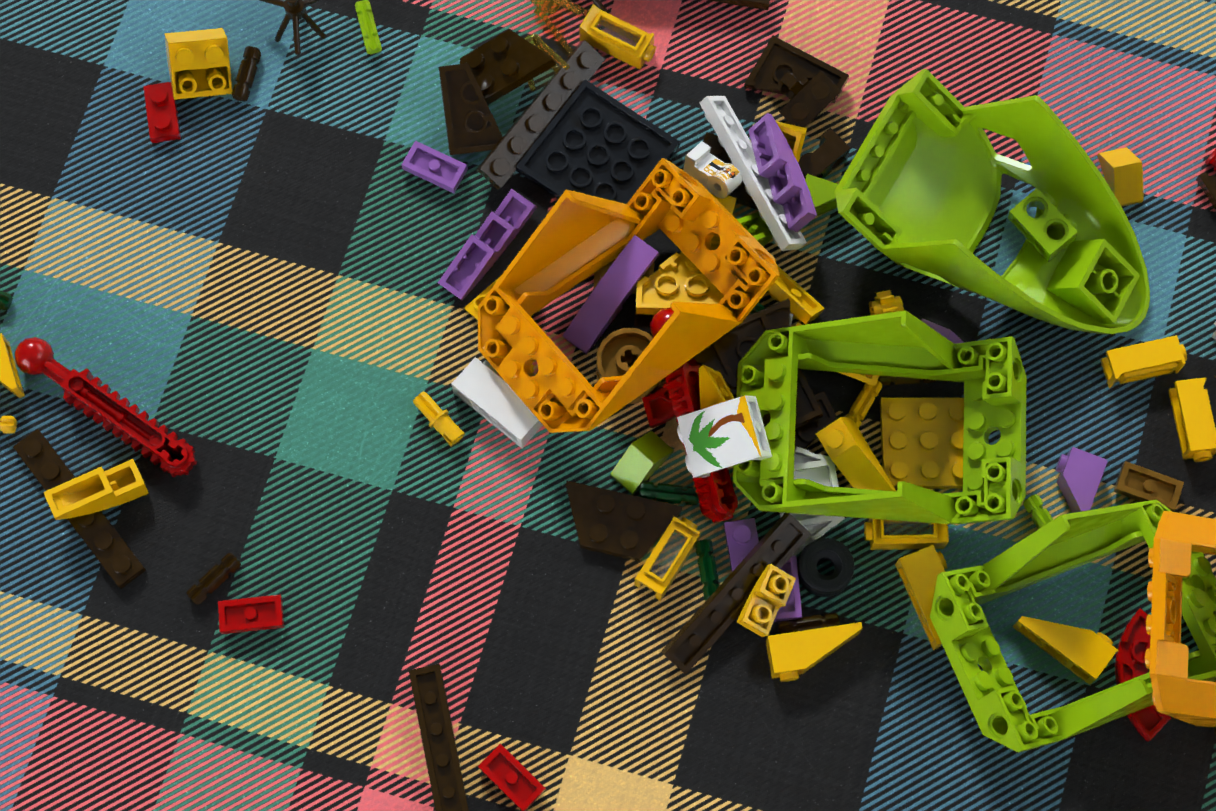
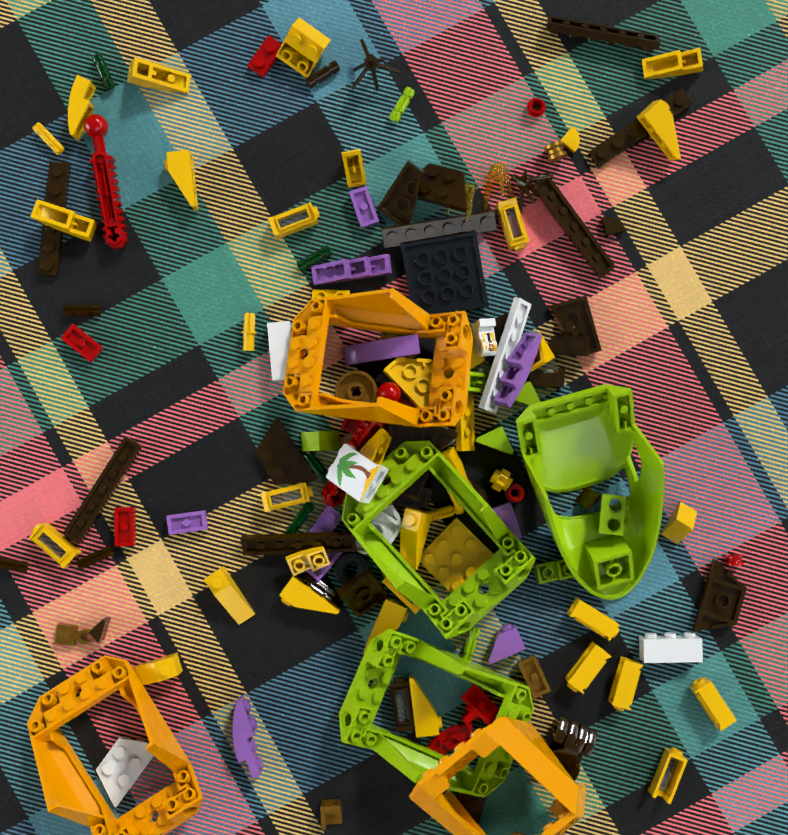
camera: 45 degrees right, 15 degrees up
none -> yellow slope [127,57,191,94]
none -> yellow slope [164,150,199,211]
none -> medium lavender plate [166,510,208,535]
none -> yellow slope [204,566,255,625]
none -> yellow window [268,202,320,240]
none -> dark green axle [297,245,332,272]
none -> dark brown tile [337,568,389,617]
none -> yellow slope [341,149,367,188]
none -> dark brown window [390,677,415,732]
none -> red hinge [460,683,499,725]
none -> lime slope [475,426,513,455]
none -> red plate [505,483,524,503]
none -> lime slope [533,559,574,584]
none -> dark brown slope [575,487,601,511]

